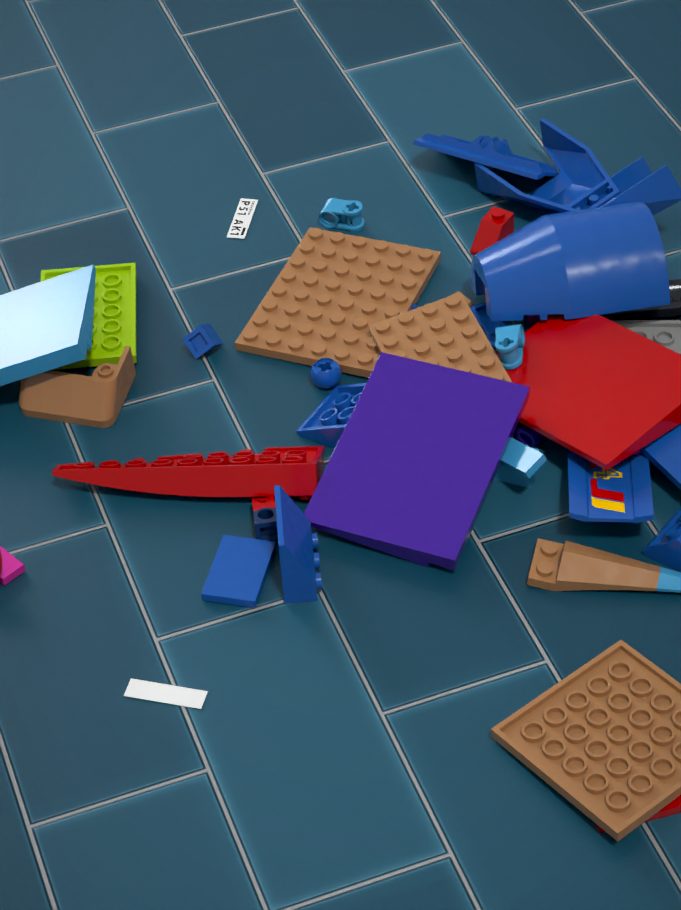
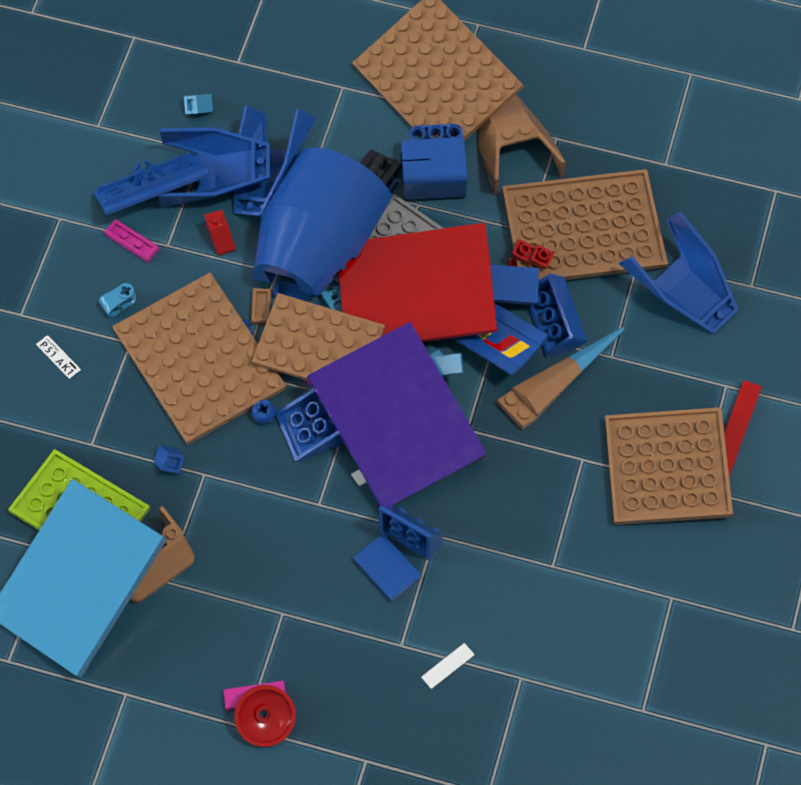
camera: 55 degrees left, 20 degrees up
red wedge [52,446,325,500] -> none
dark blue leg [252,496,278,543] -> none
dark azure piece [495,324,525,370] -> none
none -> dark pink tile [104,219,160,263]
none -> dark azure panel [184,94,213,114]

